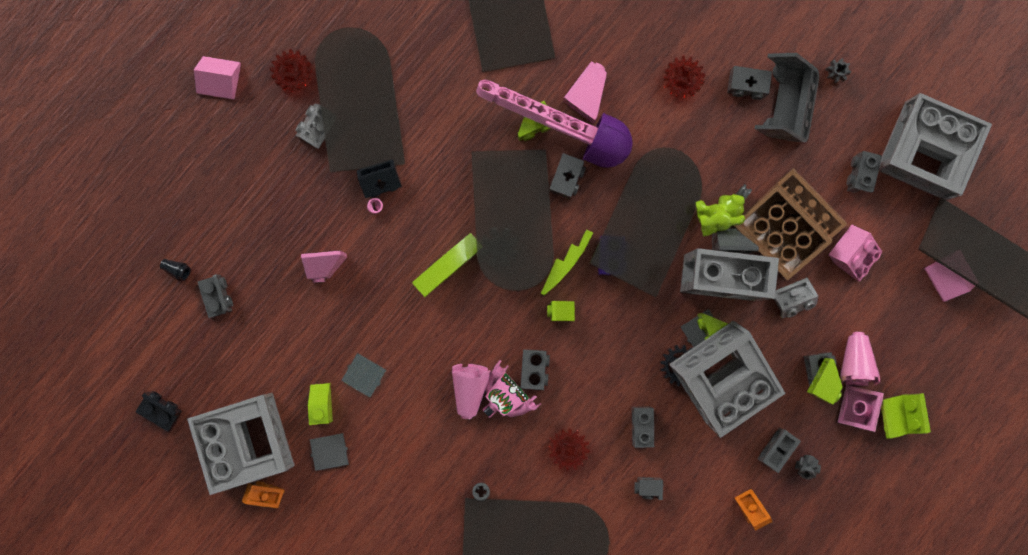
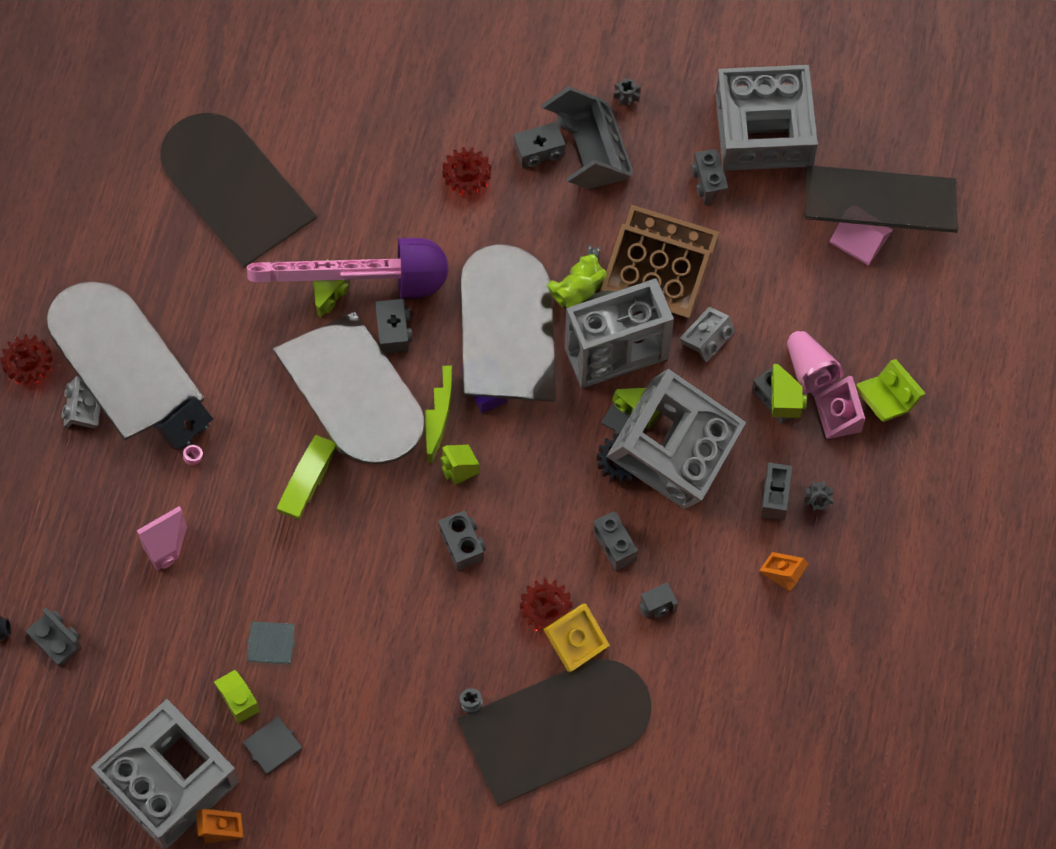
camera: 30 degrees left, 20 degrees down
black bracket [136,391,182,432] -> none
bright pink cone [452,364,491,419] -> none
bright pink torso [482,360,541,418] -> none
bright pink slope [563,61,607,124] -> none
bright pink slope [829,225,882,282] -> none
none -> yellow plate [544,604,610,672]

